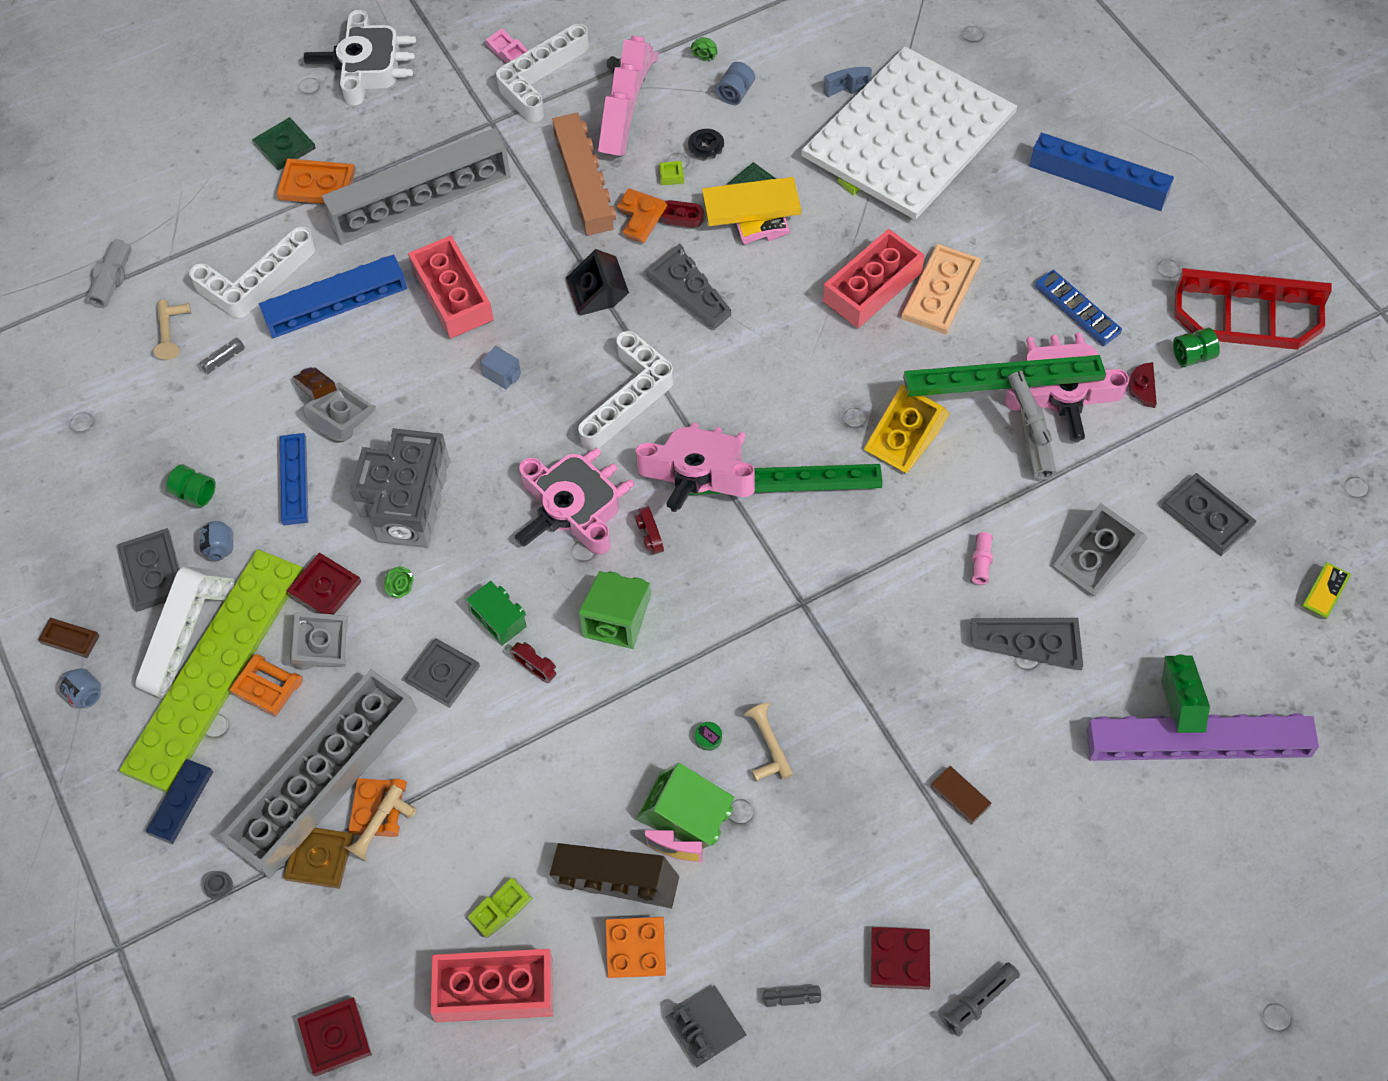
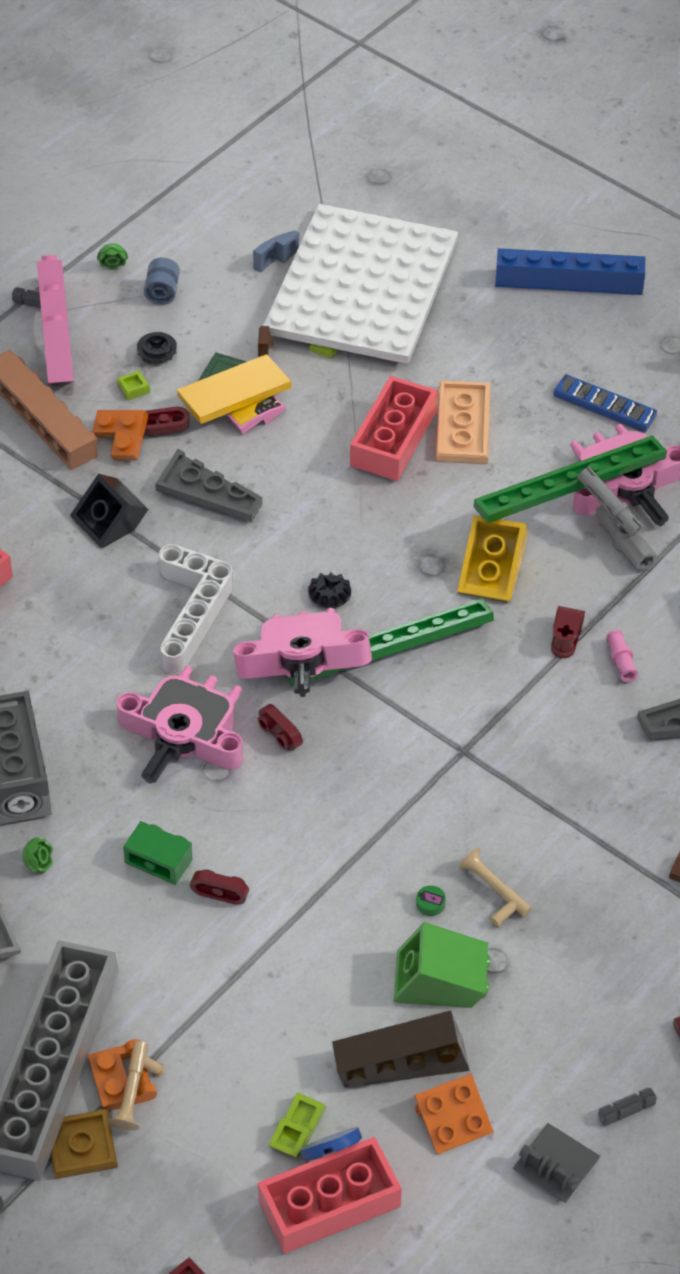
camera: 25 degrees left, 10 degrees down
dark grey tile [405,638,480,708] -> none
sand blue brick [480,346,521,389] -> none
bright green slope [579,571,651,649] -> none
bright pink slope [645,830,702,862] -> none
none -> reddish brown tile [258,326,274,357]
none -> blue tile [300,1127,362,1161]
none -> black gear [308,572,351,608]
none -> dark red piece [551,606,585,658]

